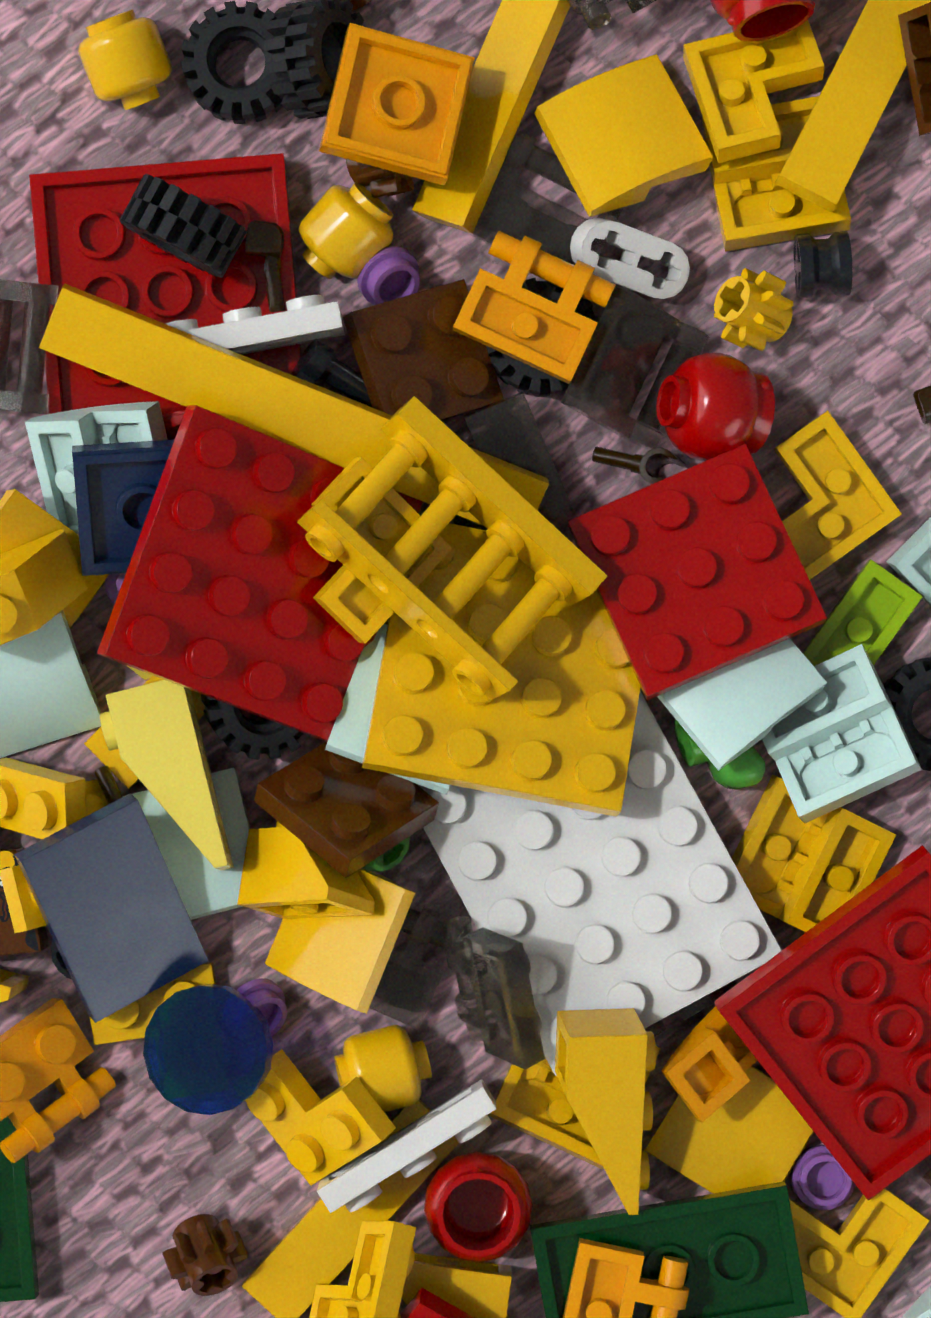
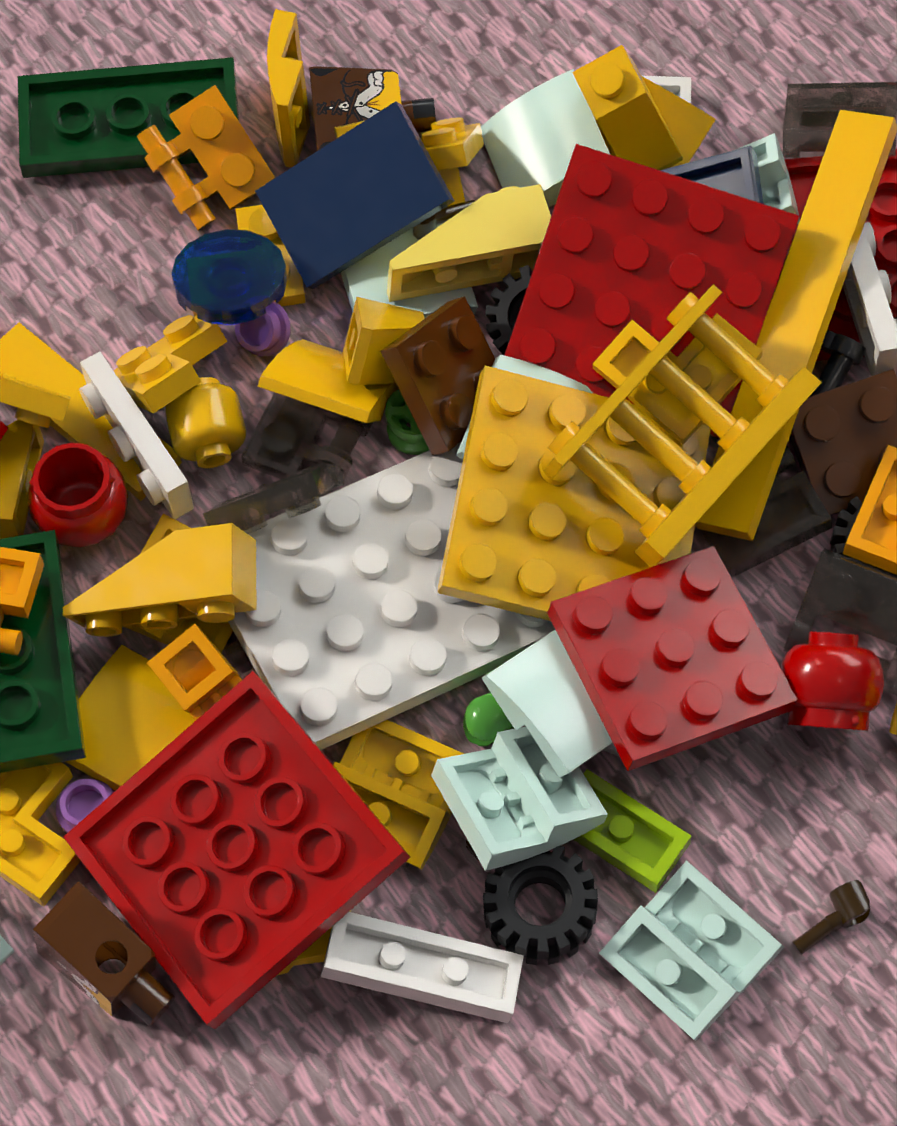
camera: 95 degrees right, 25 degrees down
reddish brown gear [162,1214,248,1296] -> none
dark brown hand [592,446,686,484] -> none
yellow plate [773,410,902,580] -> none

